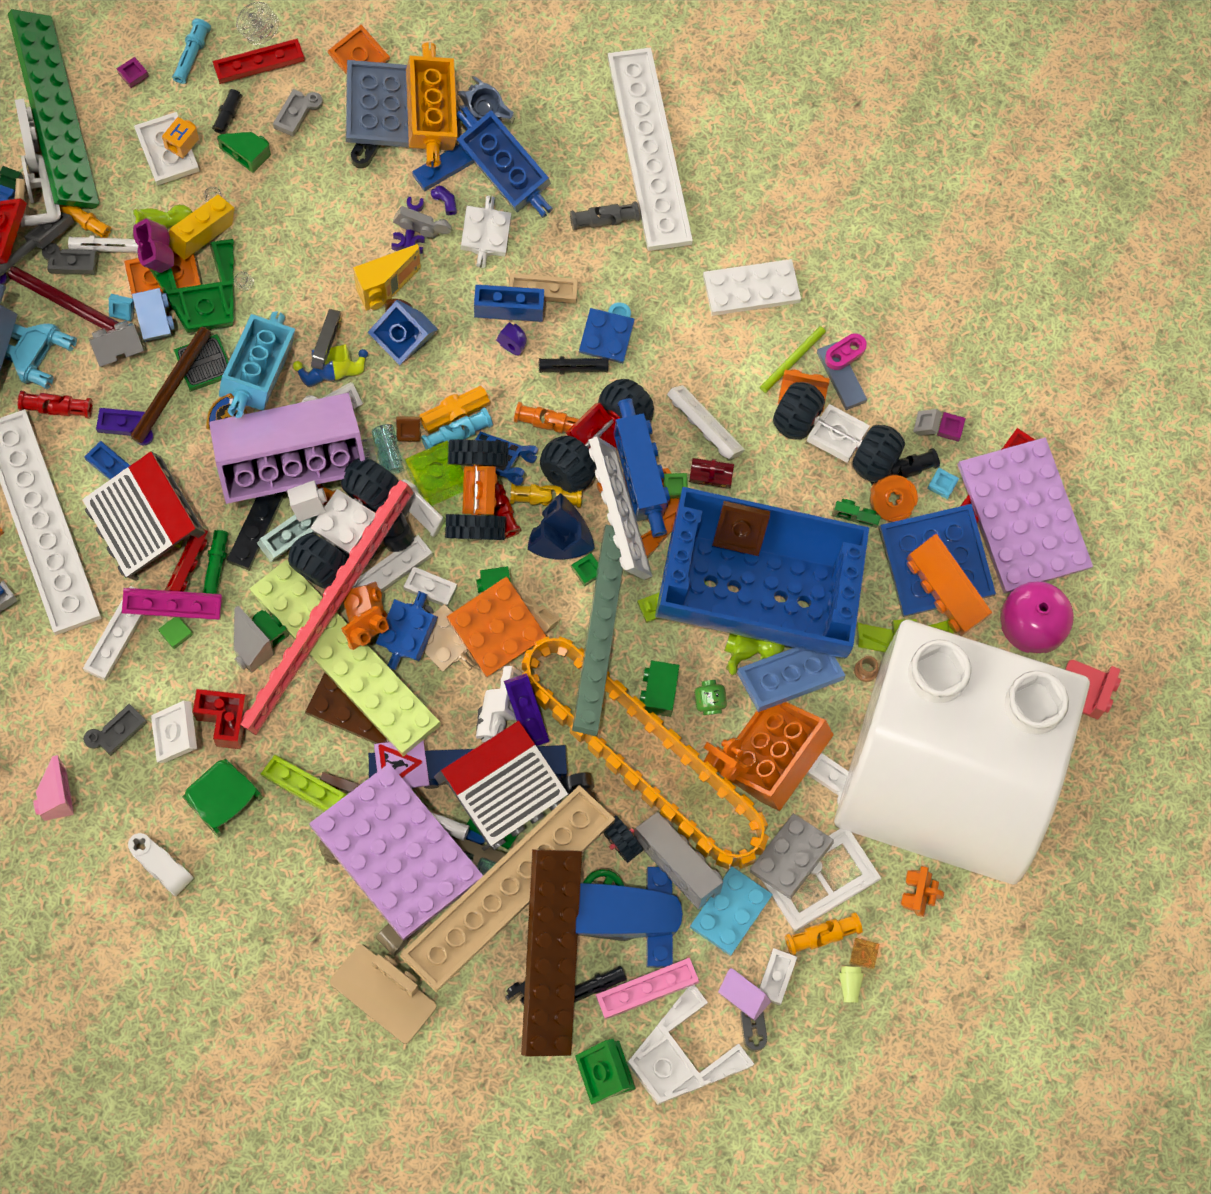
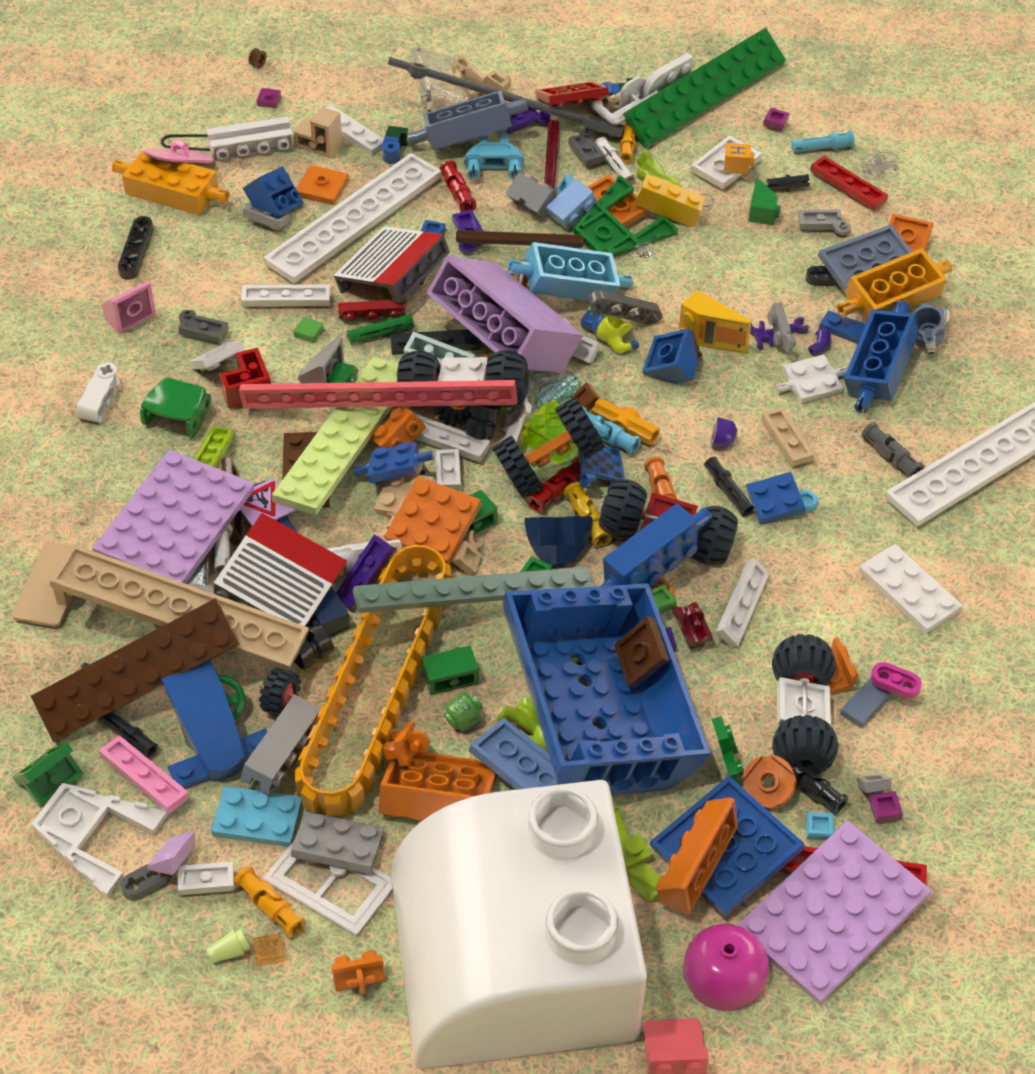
camera: 70 degrees right, 20 degrees down
dark pink tile [122,588,222,620] -> none
magenta brick [133,218,174,273] -> none
white brick [287,480,327,522] -> none
orange hips [341,606,389,650] -> none
blue brick [474,285,544,322] -> none
white plate [589,437,652,580] -> none
lime bar [760,326,826,393] -> none

